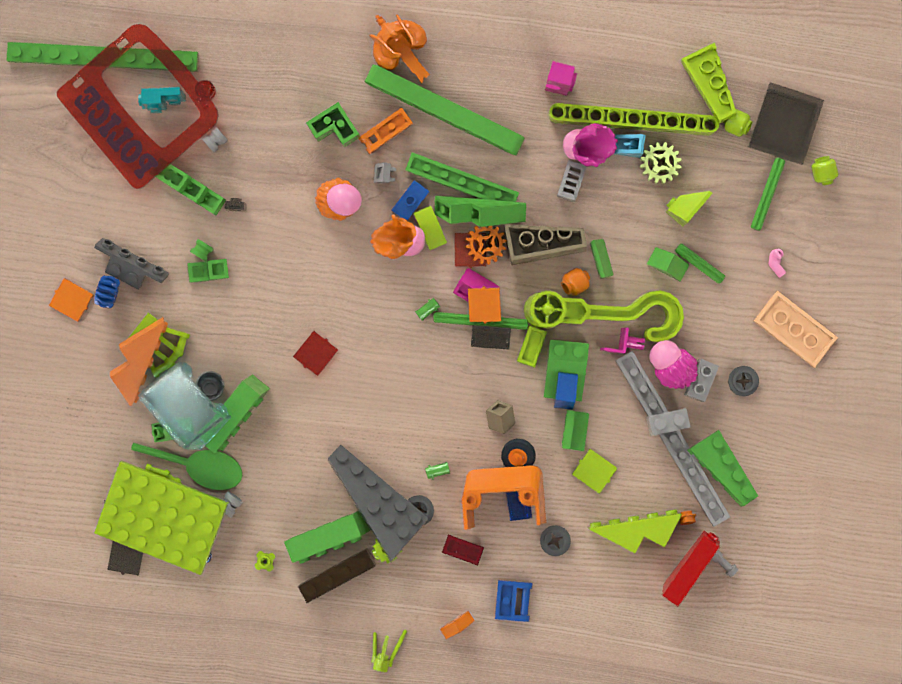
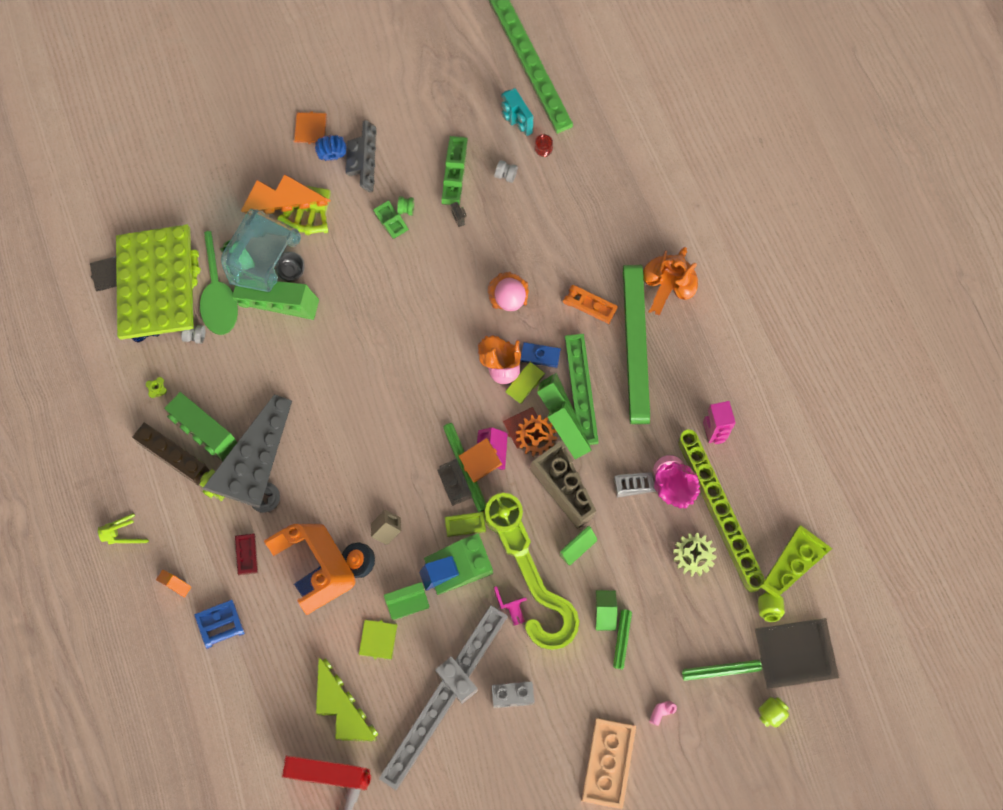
camera: 60 degrees right, 15 degrees down
clear red door [57,24,219,189] -> none
clear red piece [293,331,338,376] -> none
bright green brick [306,102,360,148] -> none
light grey tile [374,163,396,184] -> none
bright green pin [415,298,440,321] -> none
bright green pin [425,462,450,480] -> none
dark grey gear [540,525,571,556] -> none
orange head [561,268,590,296] -> none
medium azure slope [614,134,645,158] -> none
hair [649,340,698,389] -> none
lime slope [666,191,713,227] -> none
orange plate [679,511,697,525] -> none
bright green wing [687,430,758,507] -> none
dark grey gear [728,366,759,396] -> none

